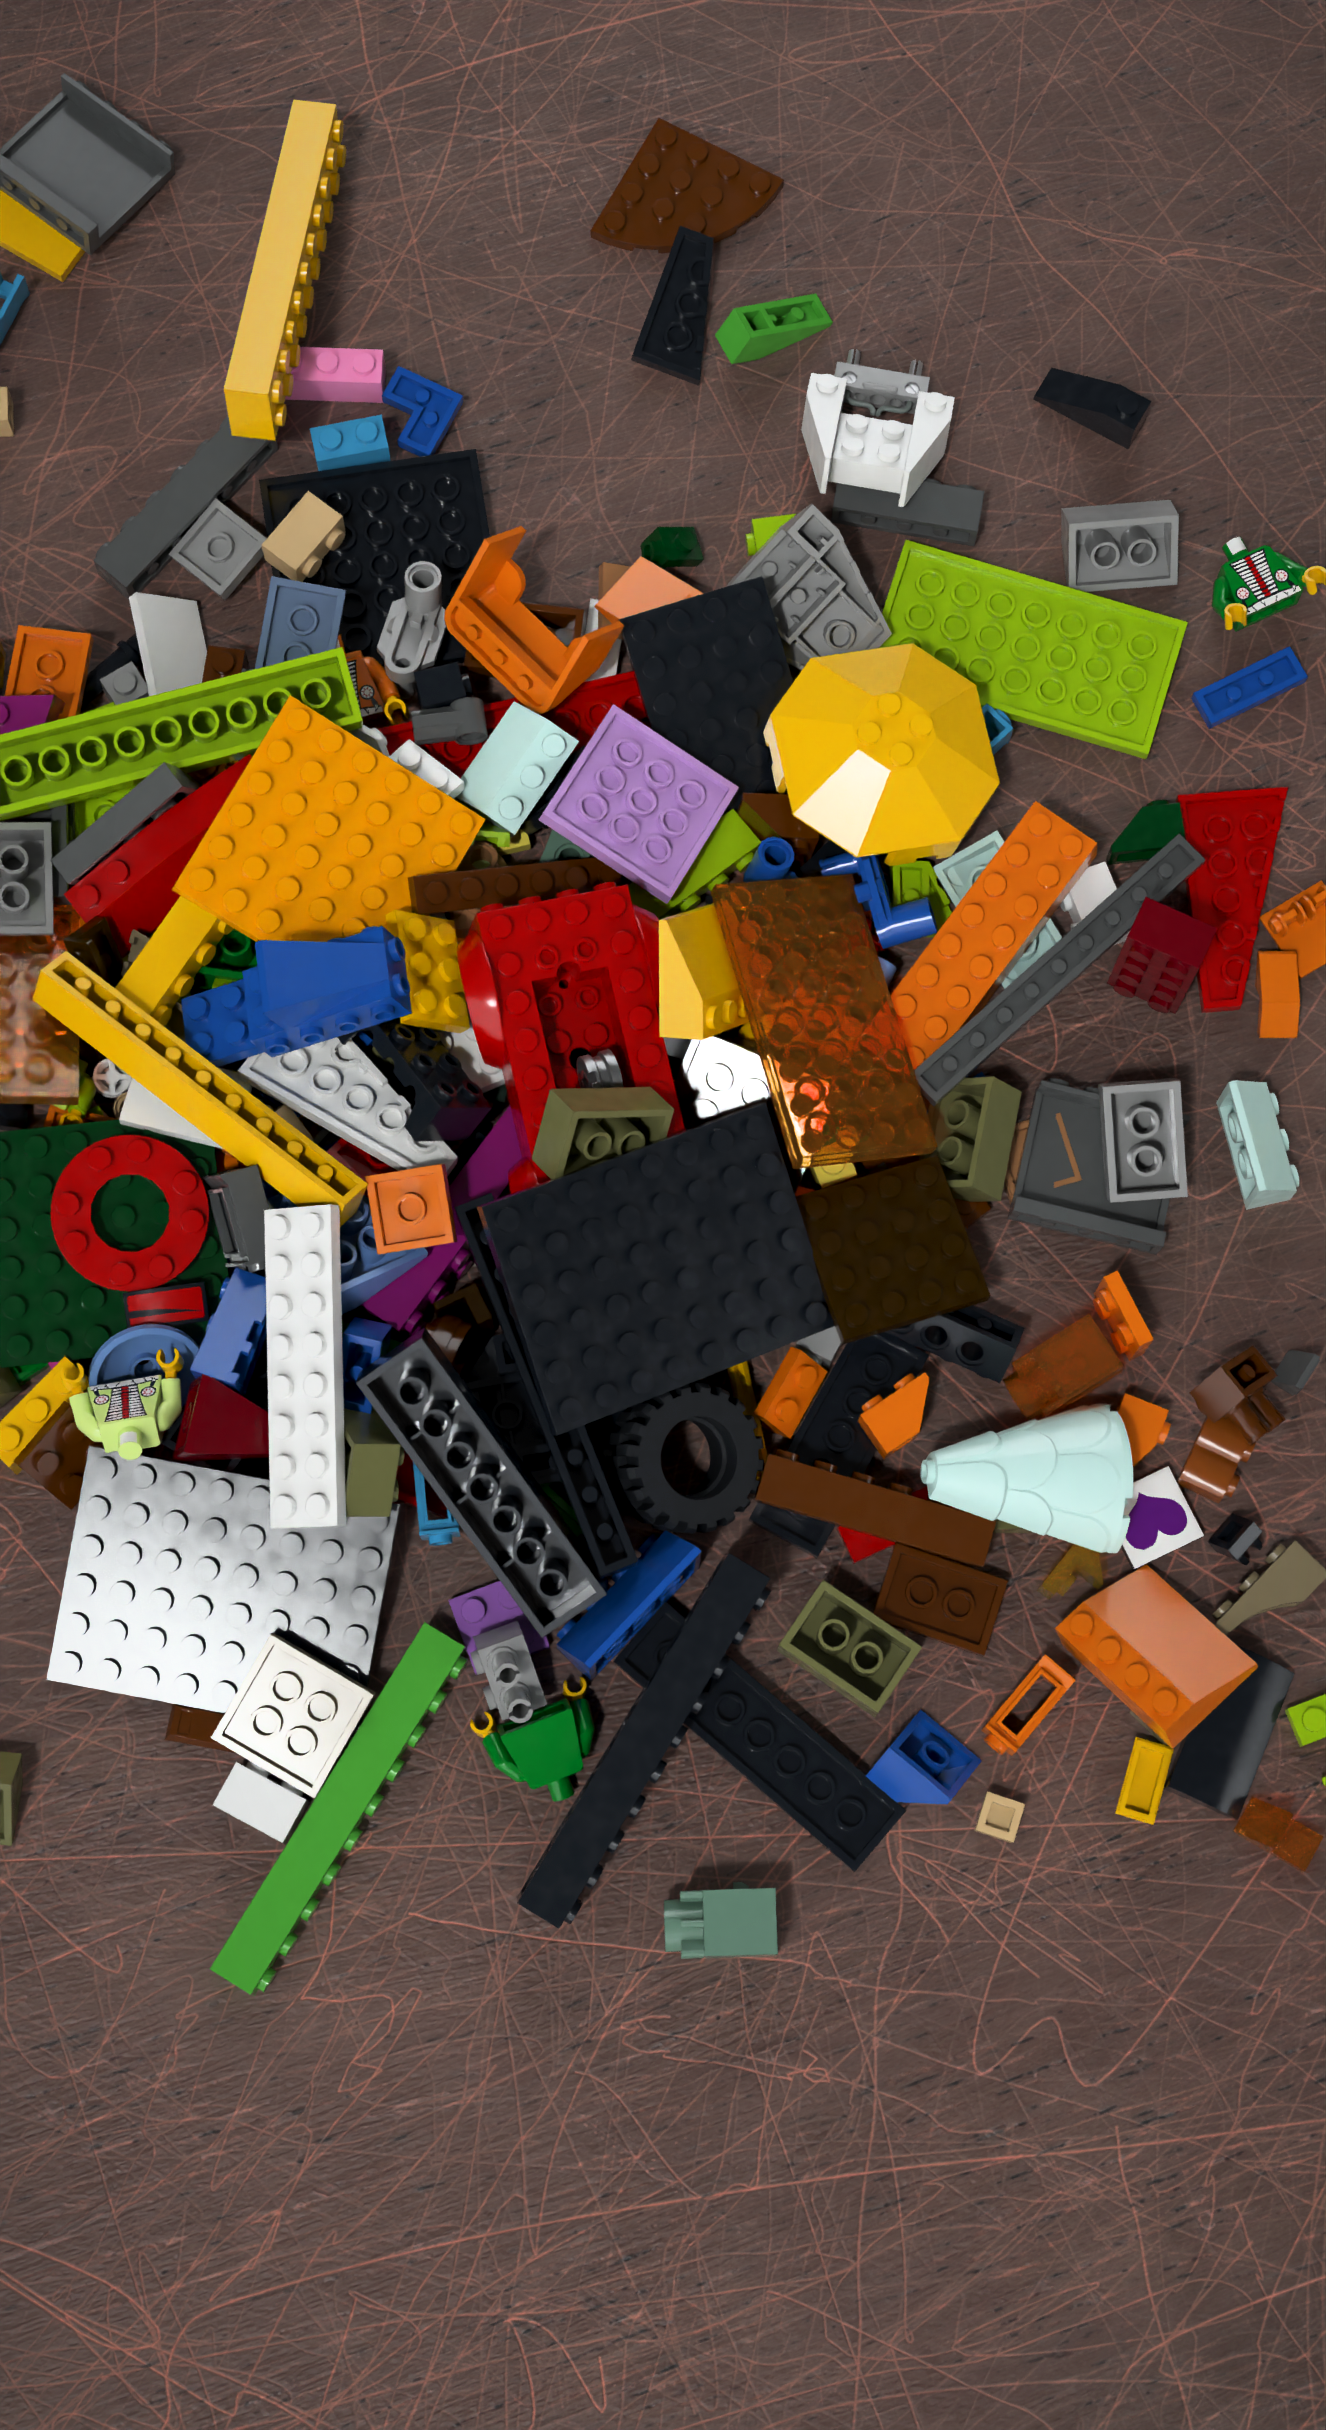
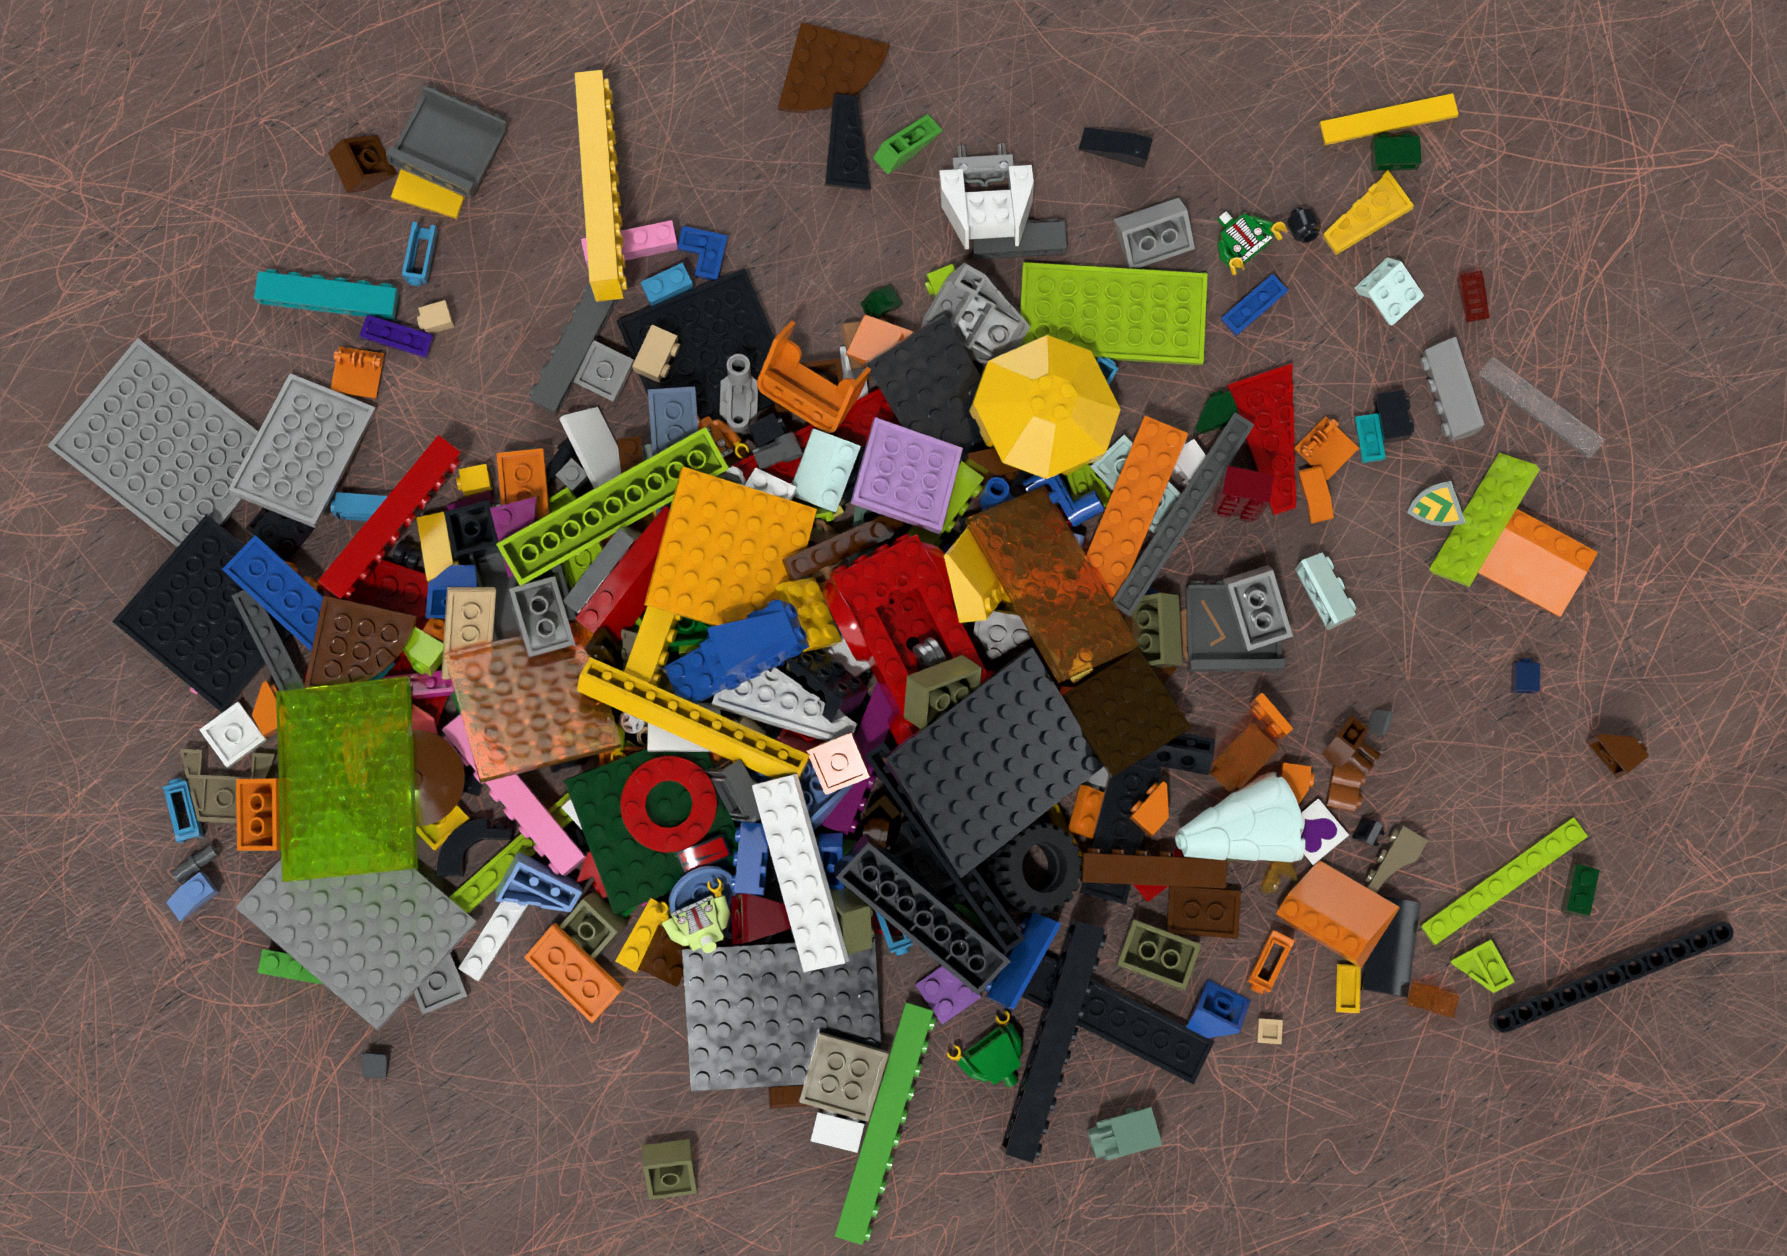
camera: 15 degrees left, 5 degrees up
light grey brick [470,1621,547,1723] -> none

